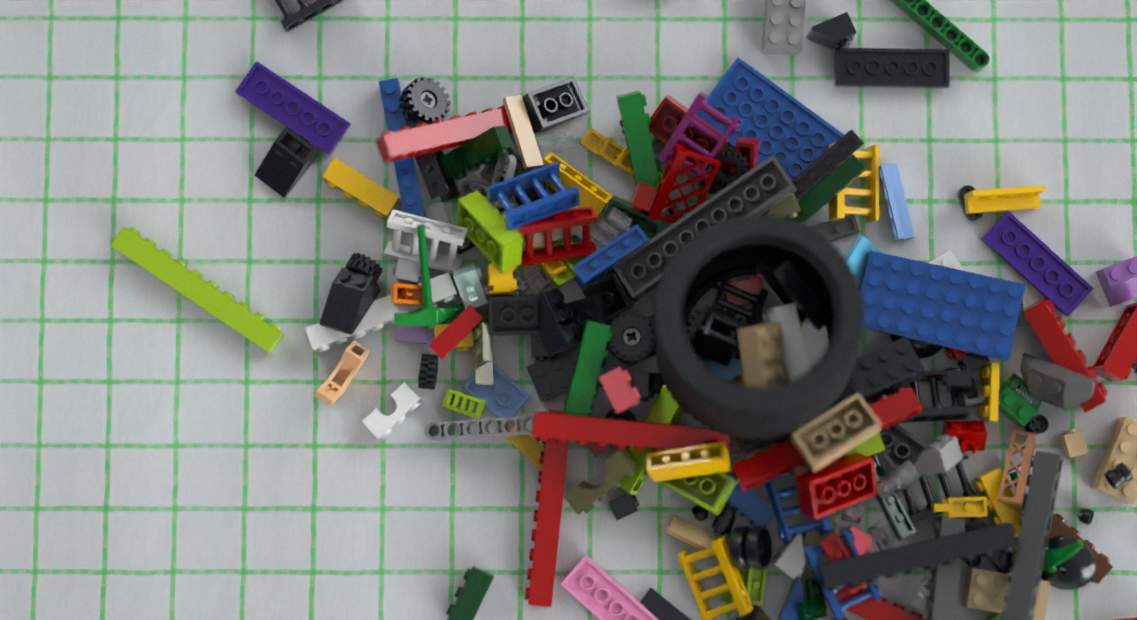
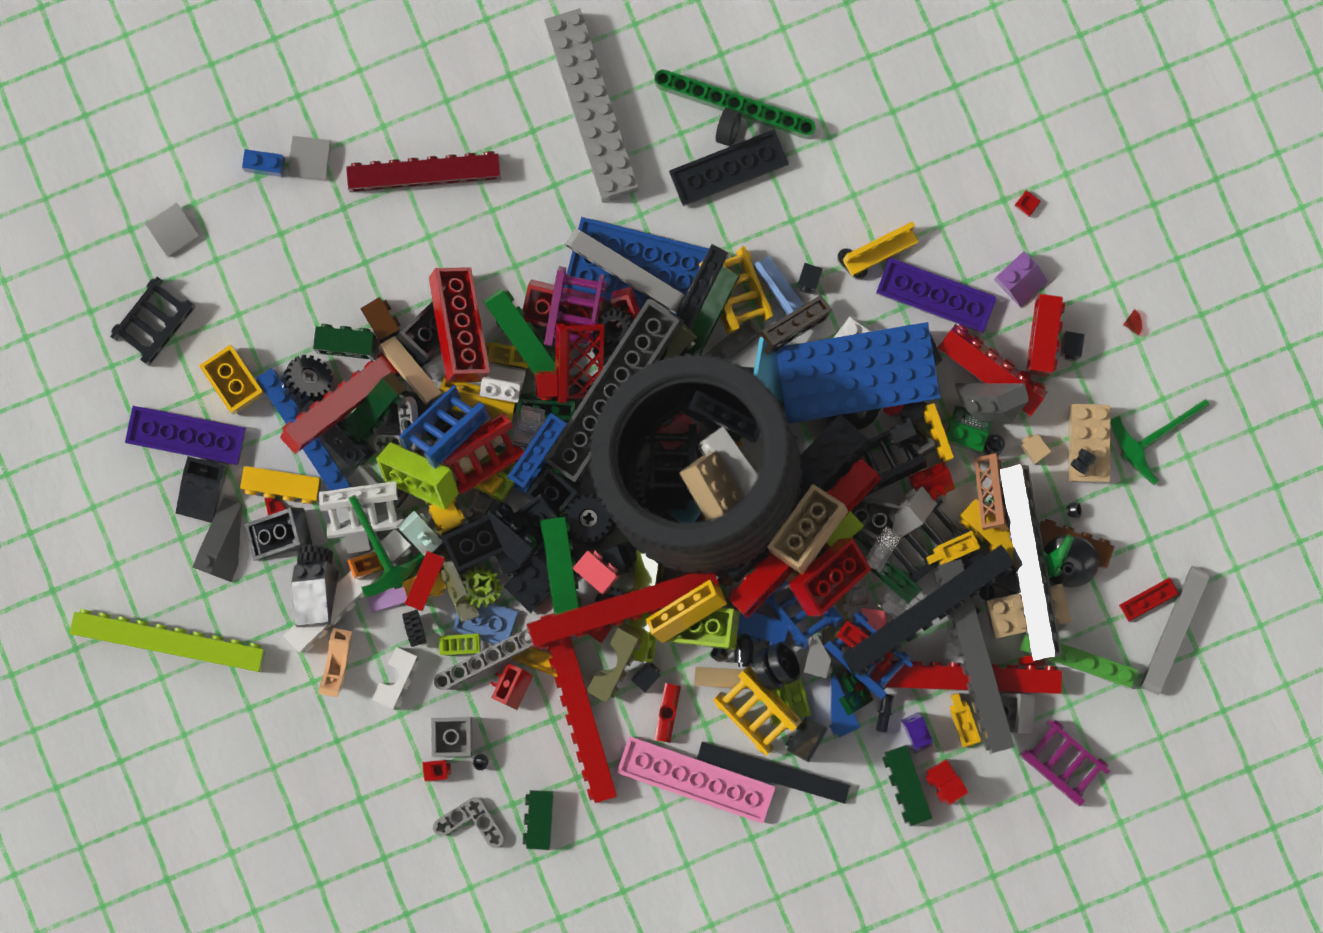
camera: 20 degrees left, 0 degrees up
black slope [807,12,857,49] -> none
none -> dark grey wedge [193,497,242,582]
none -> yellow brick [199,344,265,415]
none -> black slope [245,508,313,561]
none -> red tile [264,498,286,515]
none -> dark green brick [313,324,377,360]
none -> reddish brown brick [360,297,401,343]
none -> red brick [422,759,452,782]
none -> red brick [429,267,490,383]
none -> light grey brick [431,717,472,757]
none -> light grey beam [433,797,504,848]
none -> lime gear [461,566,502,608]
none -> black hinge [473,754,489,770]
none -> white panel [480,363,526,403]
none -> red brick [490,663,534,710]
none -> light grey beam [565,228,685,314]
none -> red piece [654,683,681,743]
none -> black tyre [716,108,741,147]
none -> dark brown fence [760,295,832,355]
none -> black brick [797,263,823,294]

